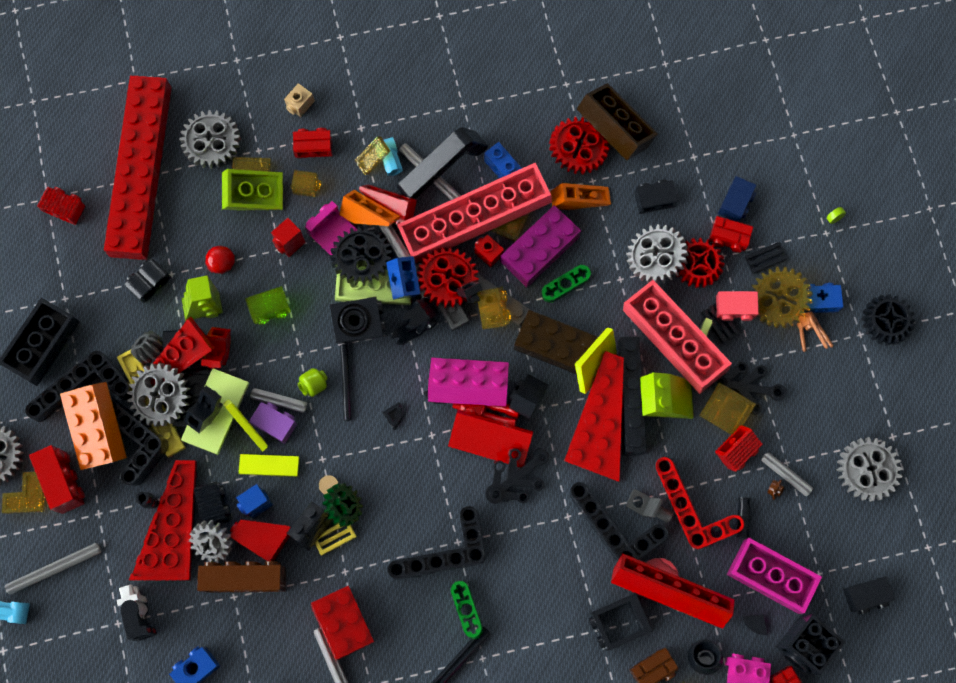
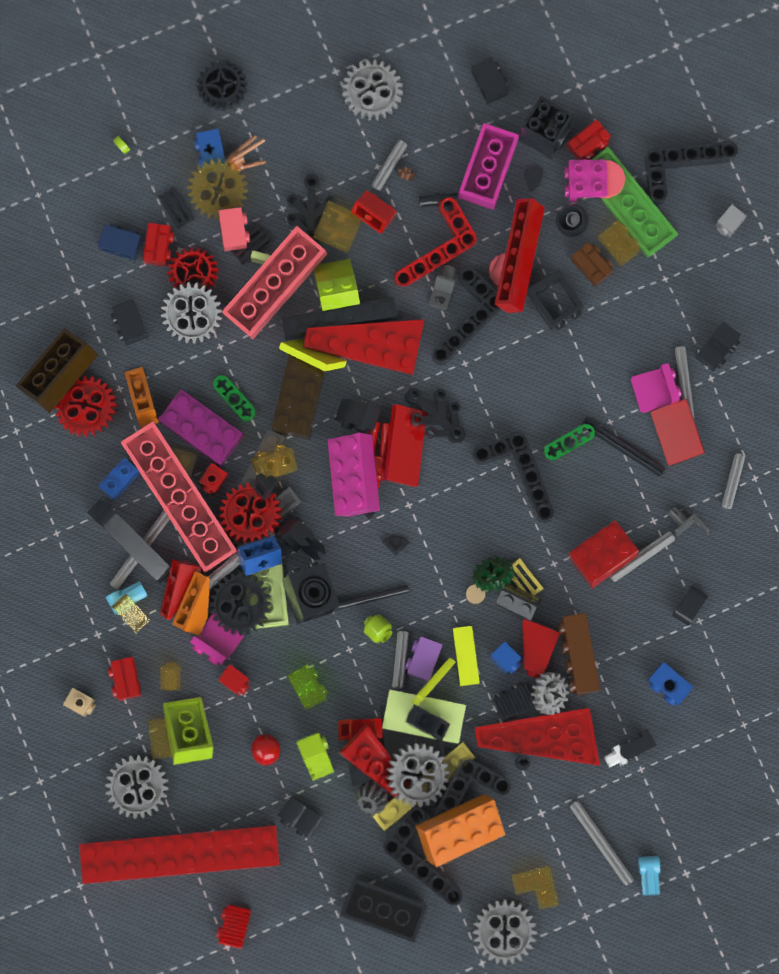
camera: 100 degrees left, 5 degrees up
red brick [29,445,85,514] -> none

